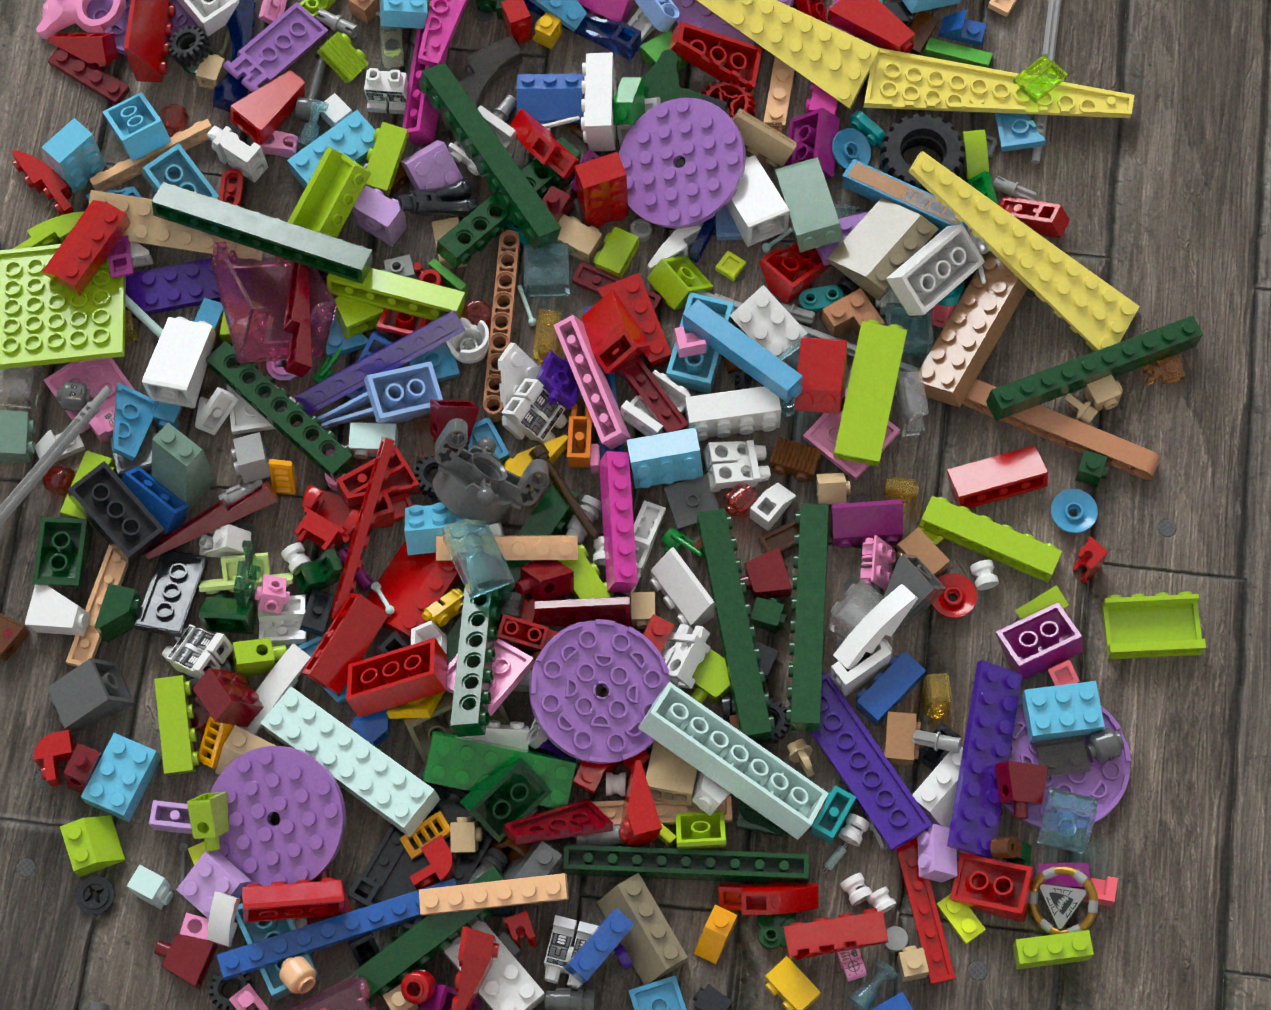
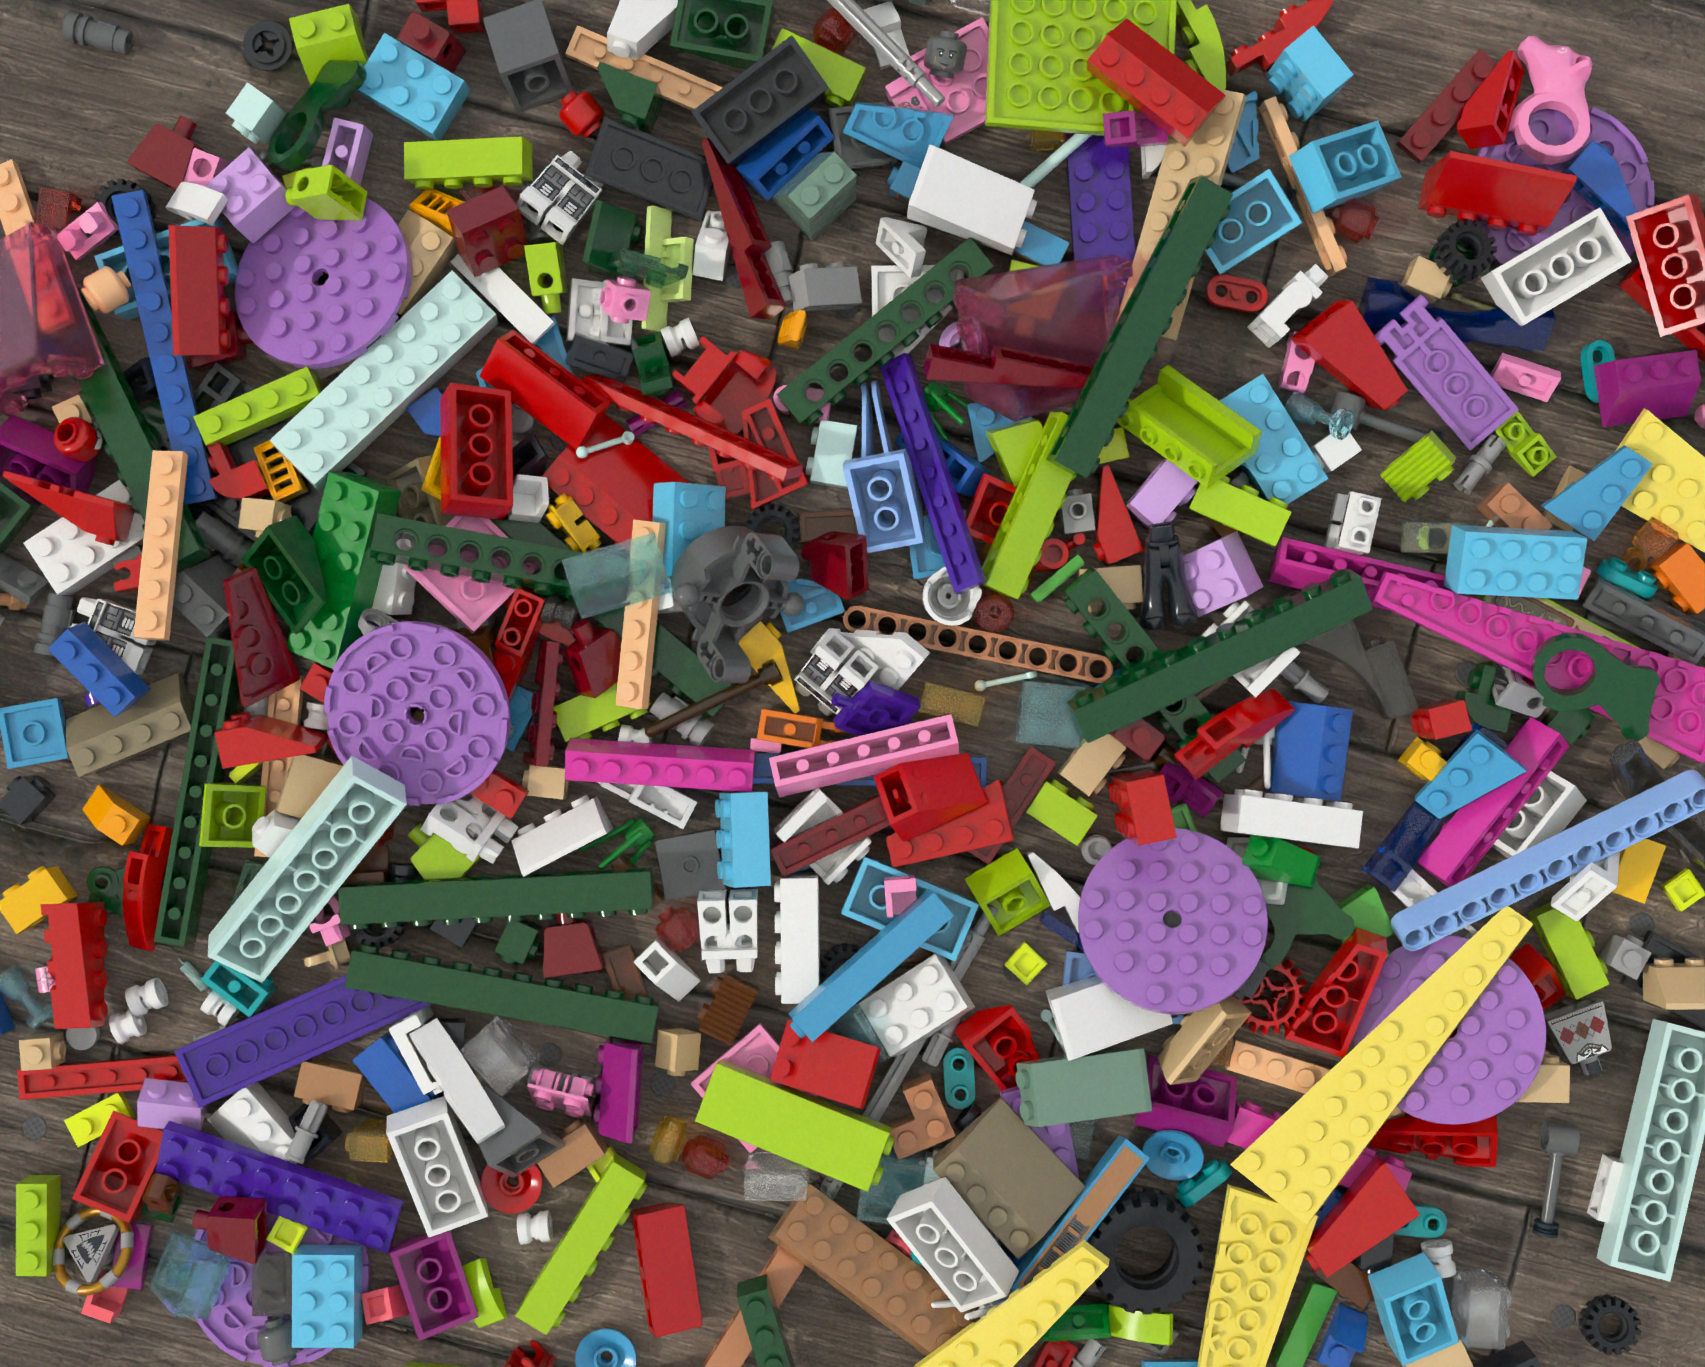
camera: 90 degrees right, 20 degrees up
none -> lime brick [193,367,324,446]
none -> neon yellow tile [266,1216,309,1254]
none -> dark green animal [267,60,367,171]
none -> bright pink hips [309,895,352,946]
none -> white brick [386,1096,488,1238]
none -> red head [559,90,605,138]
none -> clear red head [681,1134,729,1180]
none -> red slope [1092,465,1143,566]

